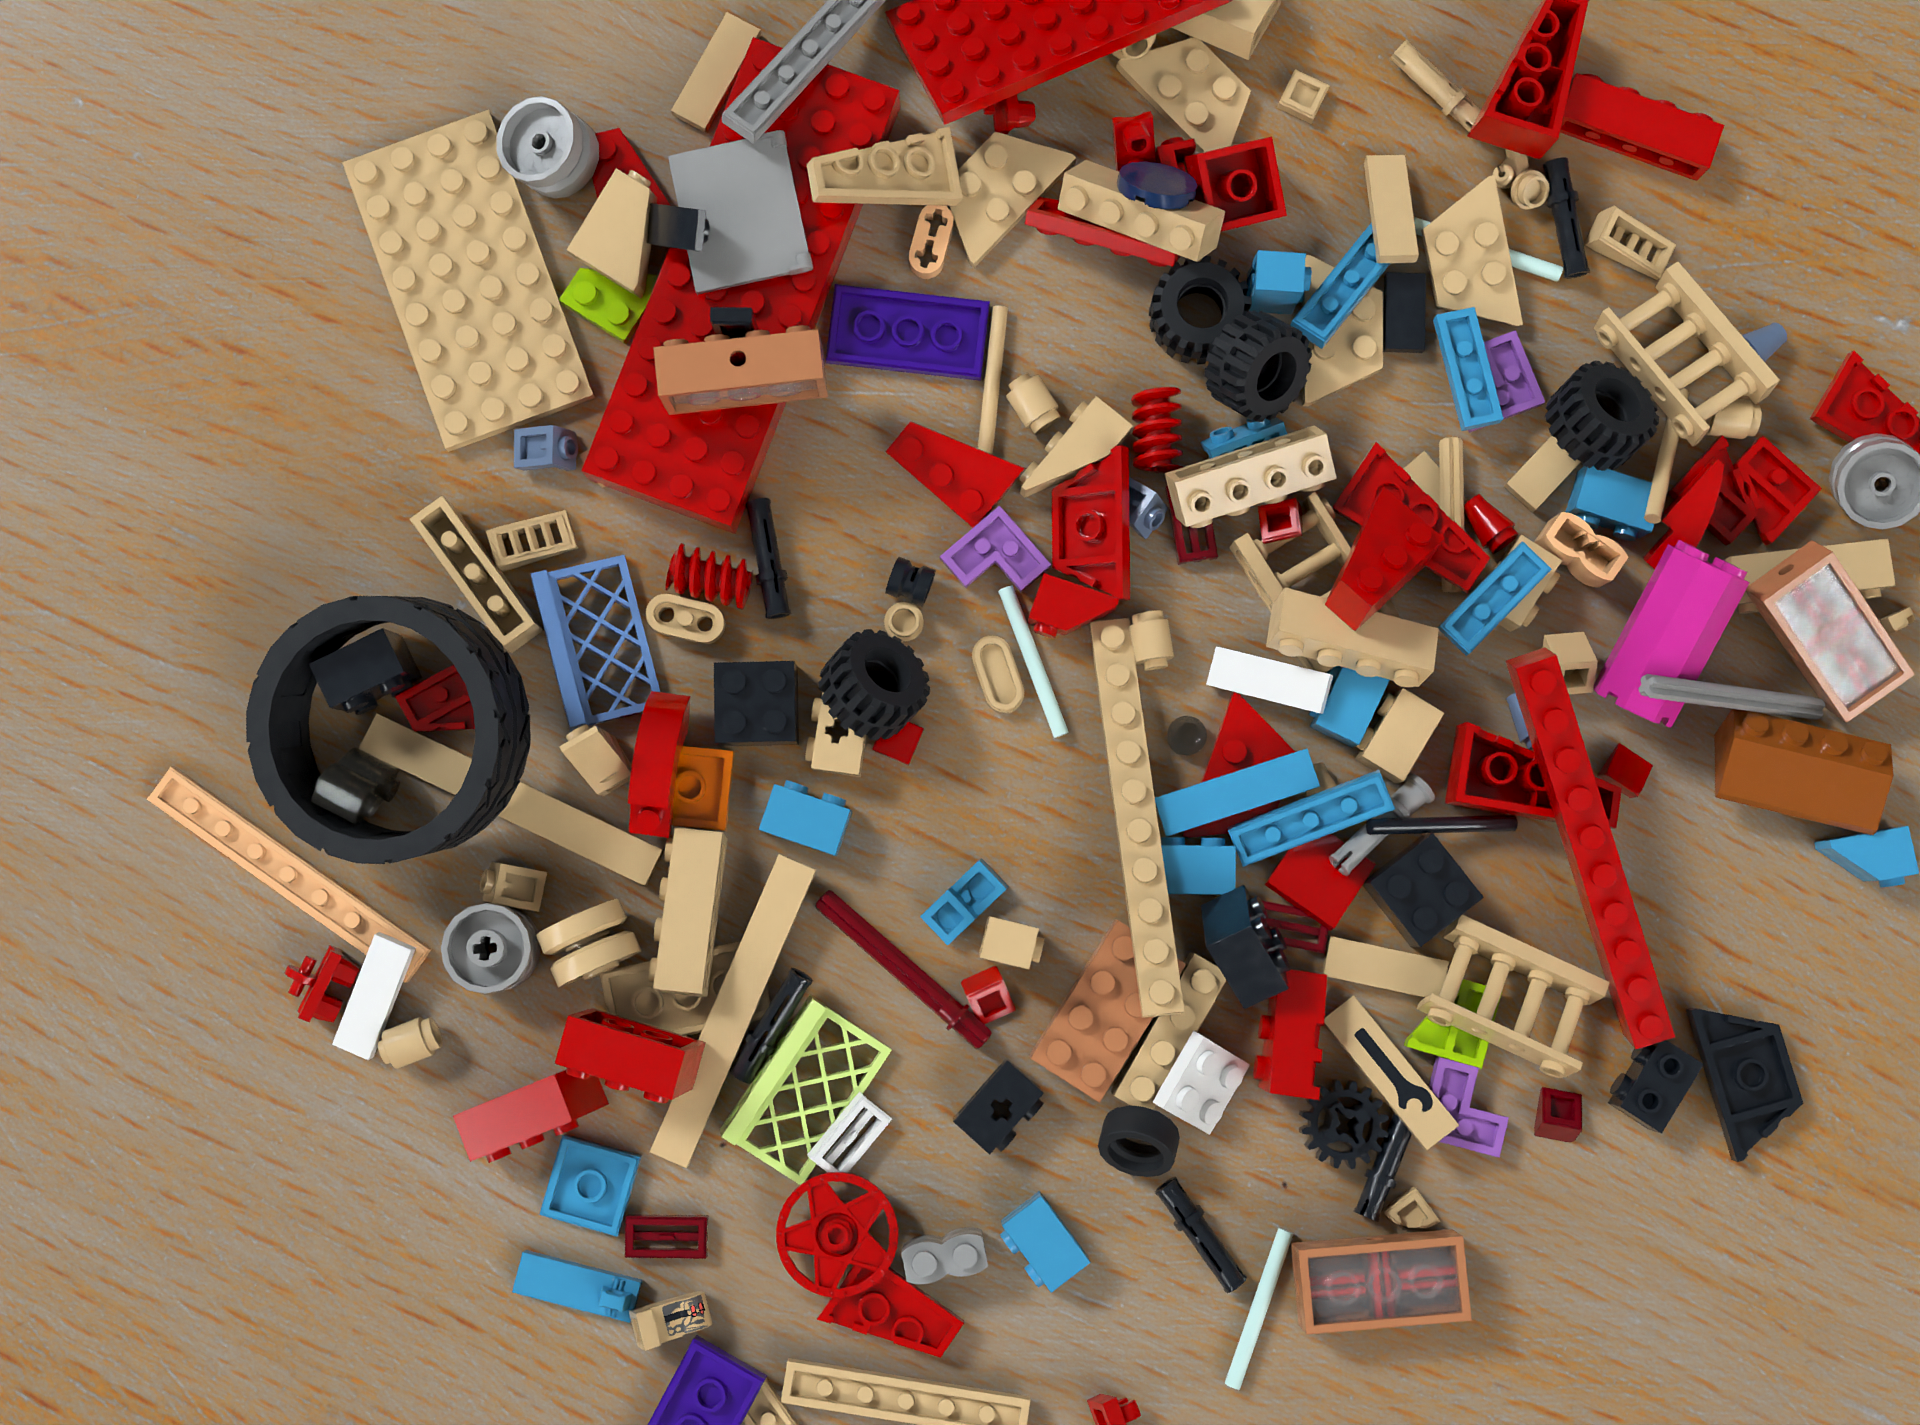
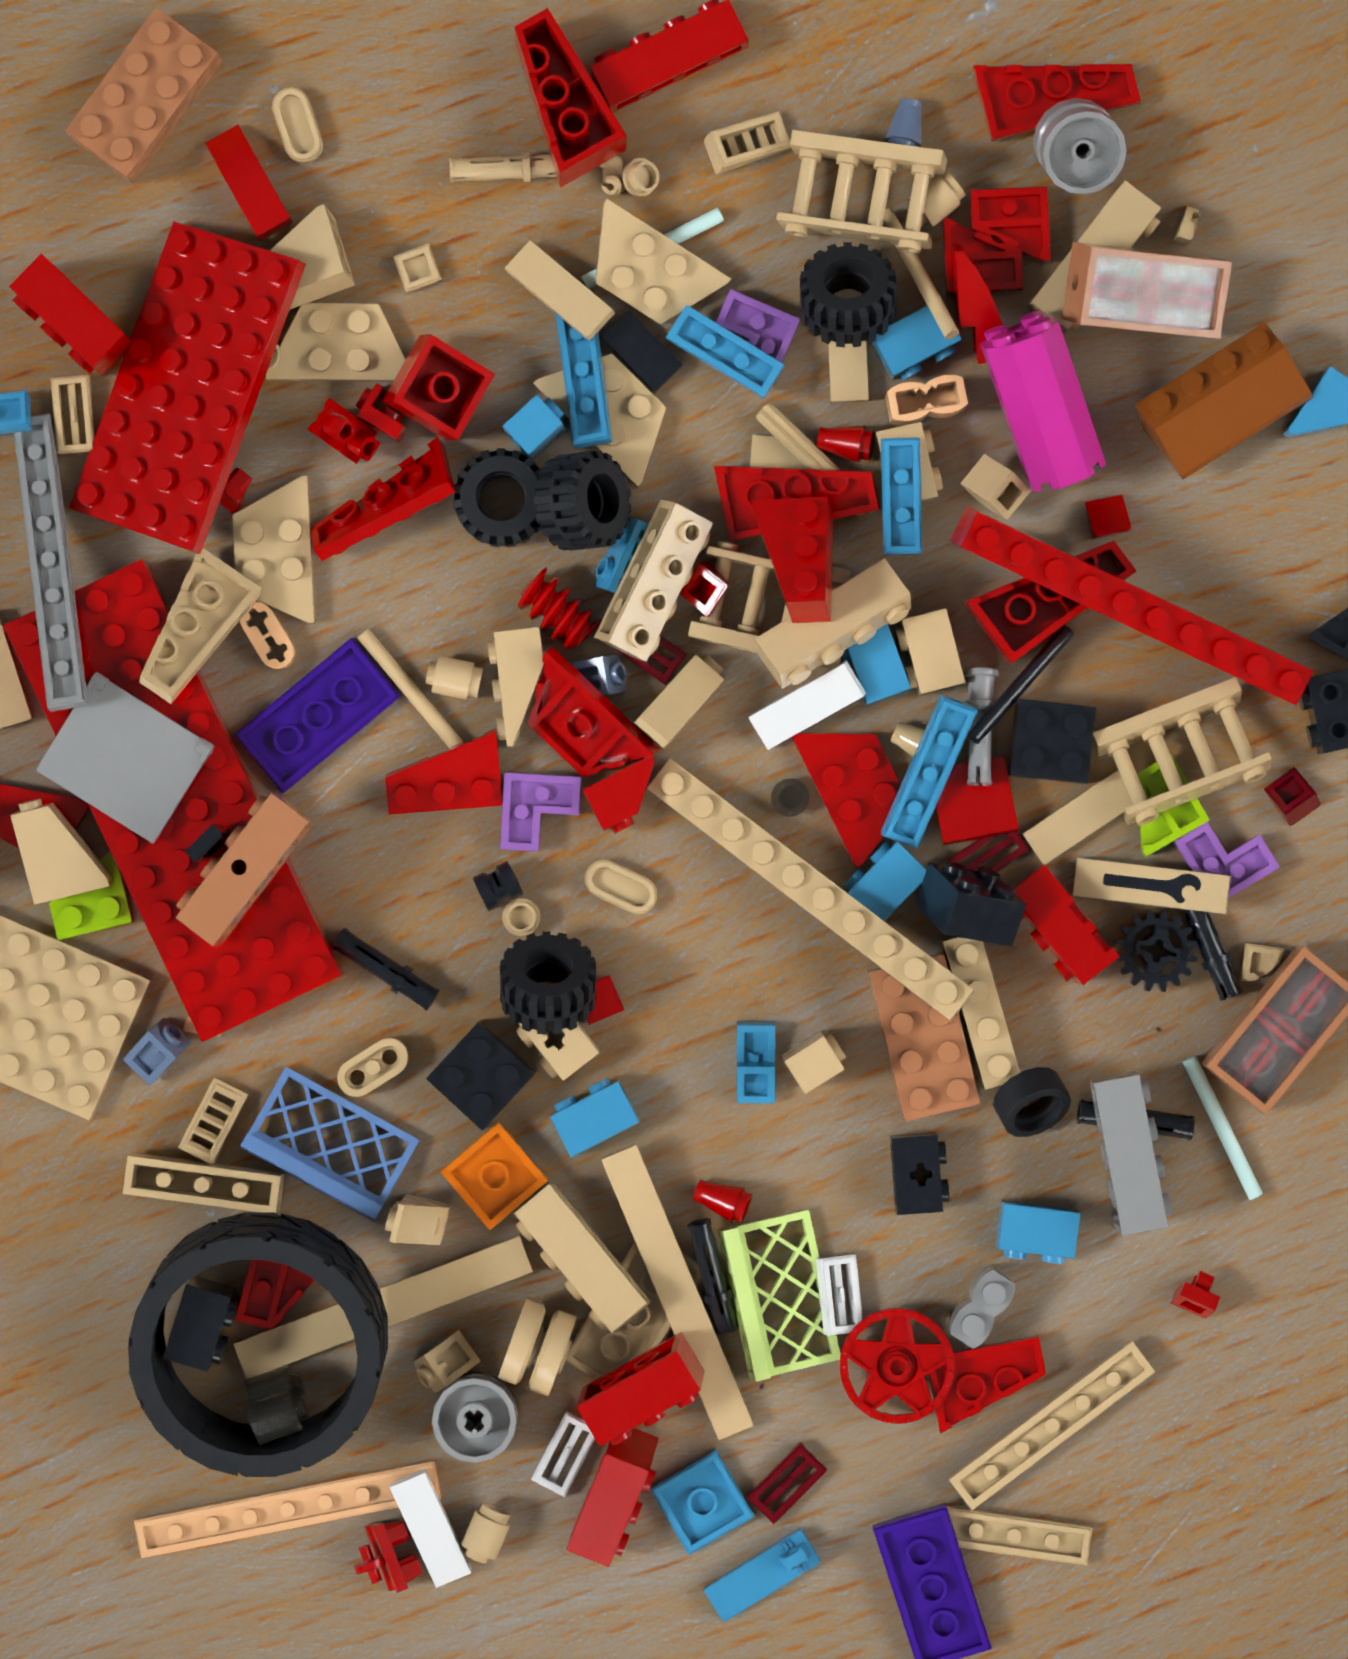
camera: 40 degrees left, 5 degrees up
red arch [628,691,691,838] -> none
tan leg [628,1291,713,1351] -> none
black slope [647,203,710,252] -> none
red piece [665,543,753,610] -> none
dark red axle [815,890,992,1049] -> none
red slope [961,966,1016,1025] -> none
light aqua bar [998,585,1069,738] -> none
tan brick [1058,160,1225,262] -> none
dark blue tile [1117,162,1198,210] -> none
tan brick [1129,610,1175,671] -> none
white plate [1153,1031,1250,1135] -> none
dark azure tile [1155,748,1320,837] -> none
black pin [1543,157,1590,279] -> none
light grey axle [1638,674,1826,720] -> none
none -> white tile [531,1410,595,1497]
none -> tan slope [634,655,724,750]
none -> red cone [693,1179,752,1223]
none -> light grey wedge [1090,1072,1172,1236]

